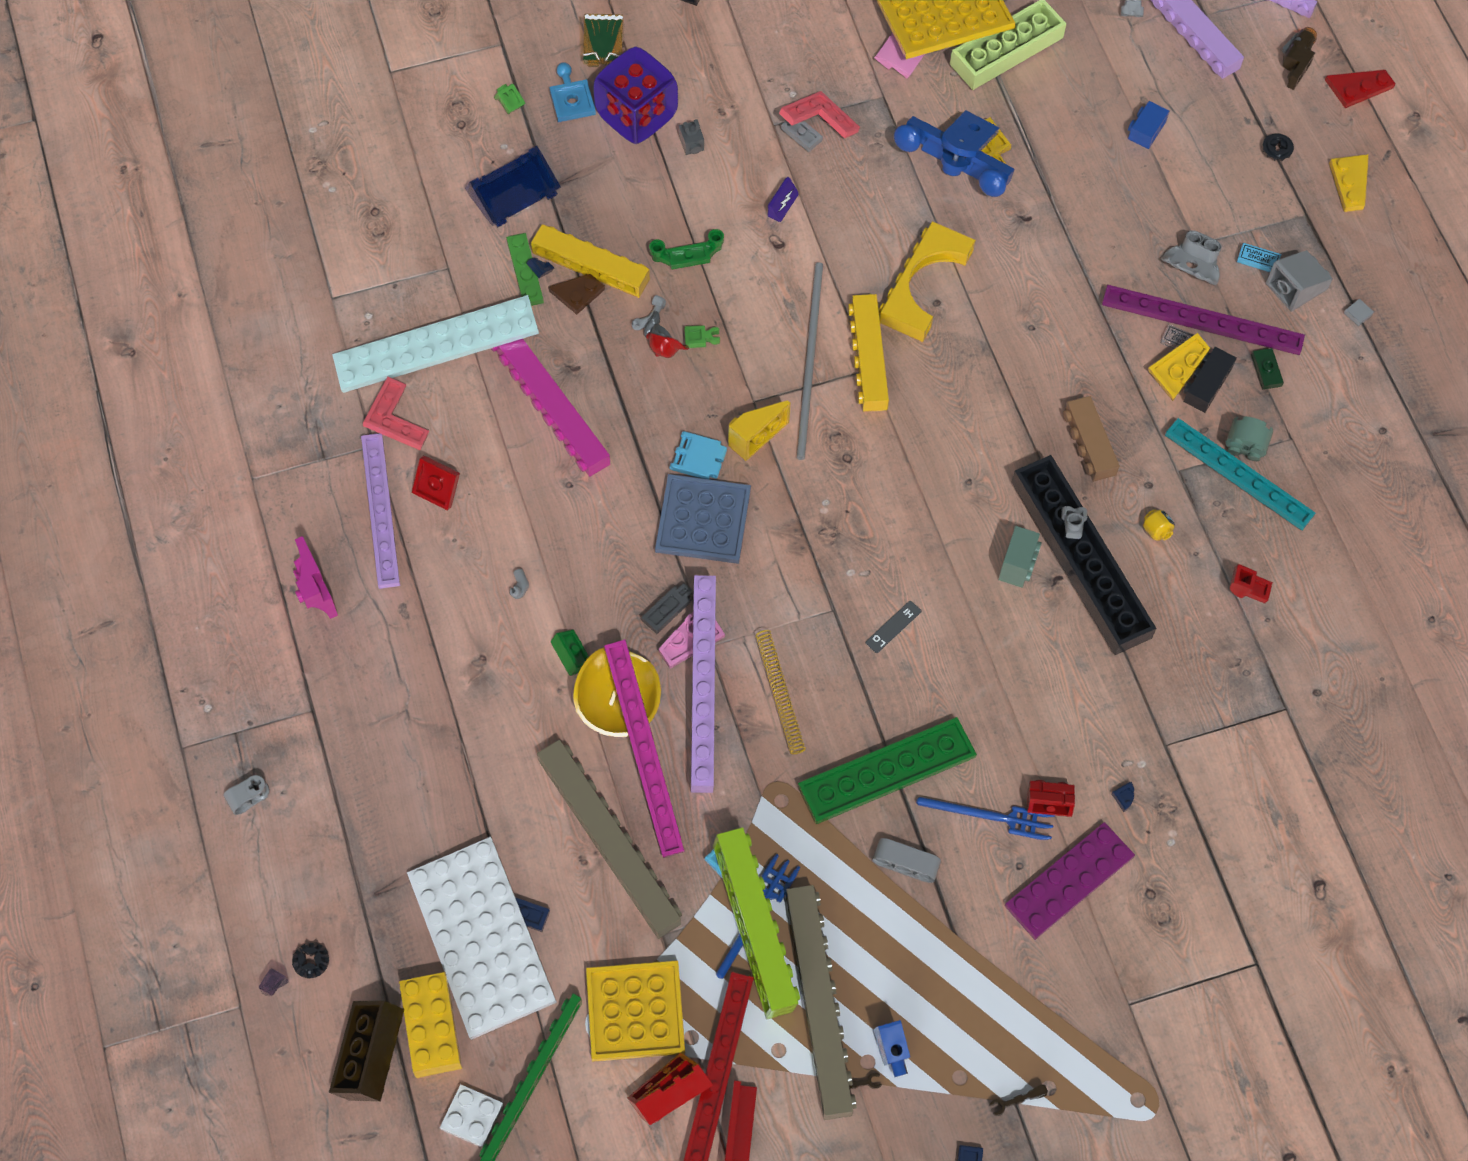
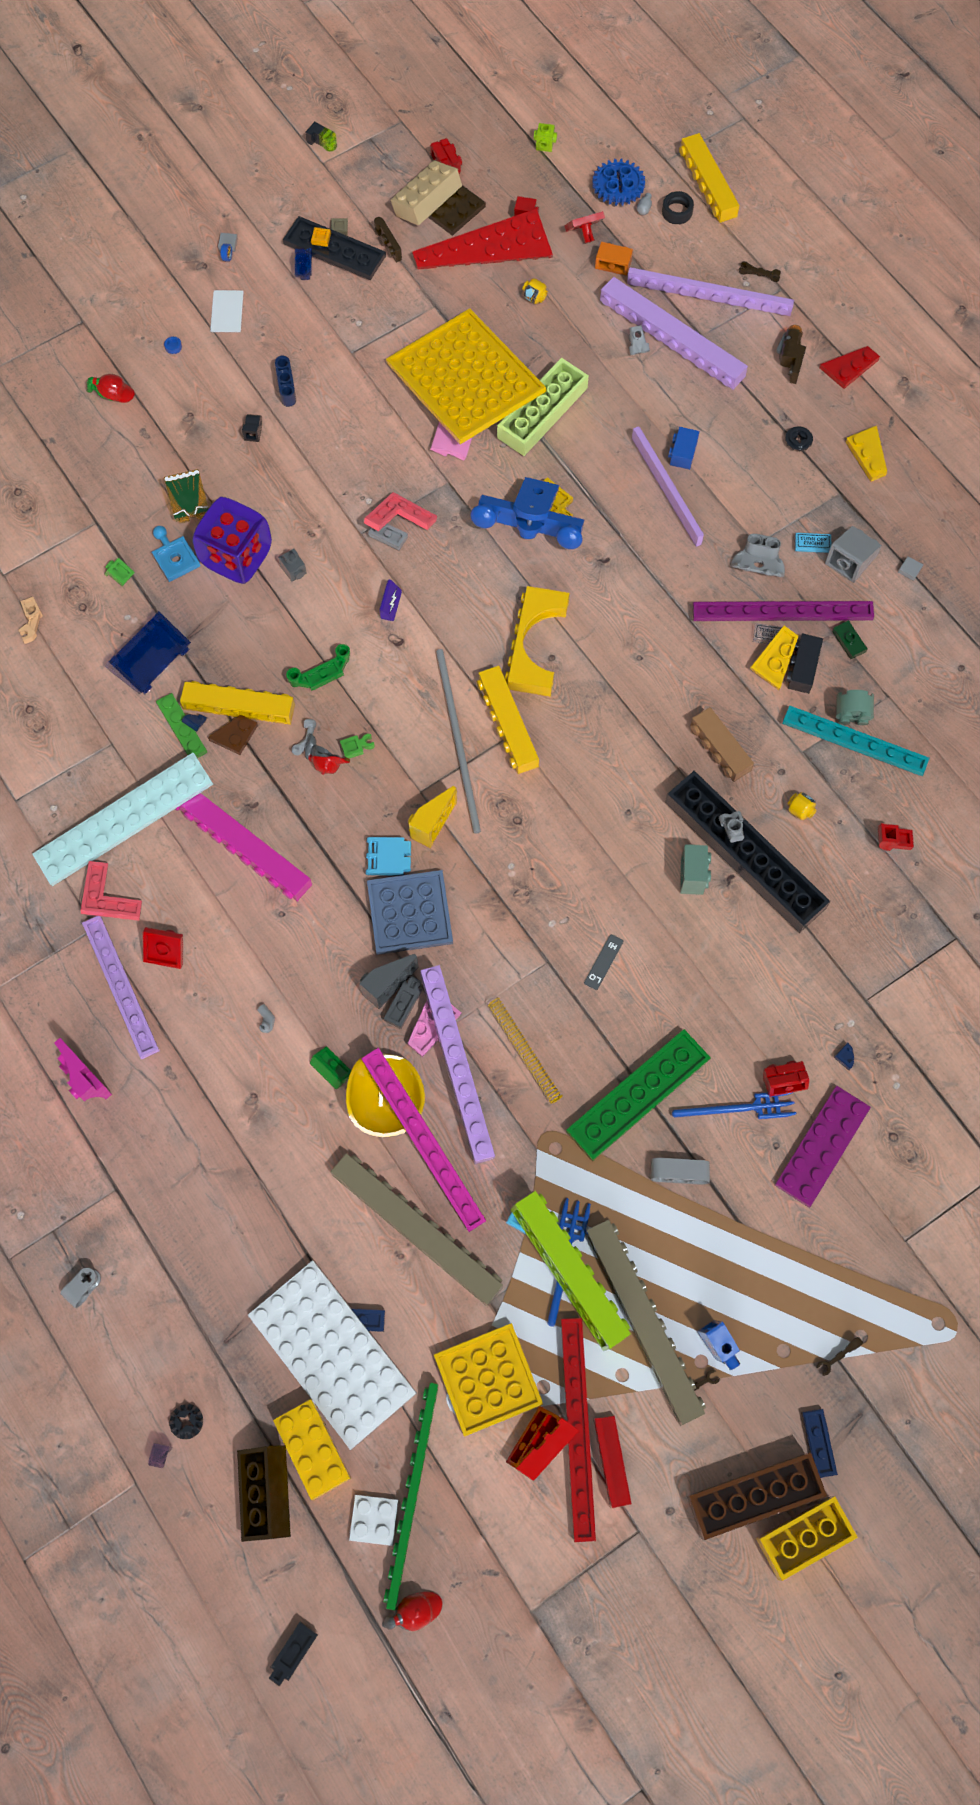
camera: 15 degrees left, 5 degrees up
none -> light nougat piece [19,597,43,644]
none -> dark grey slope [359,954,419,1009]
none -> lavender tile [632,426,704,547]

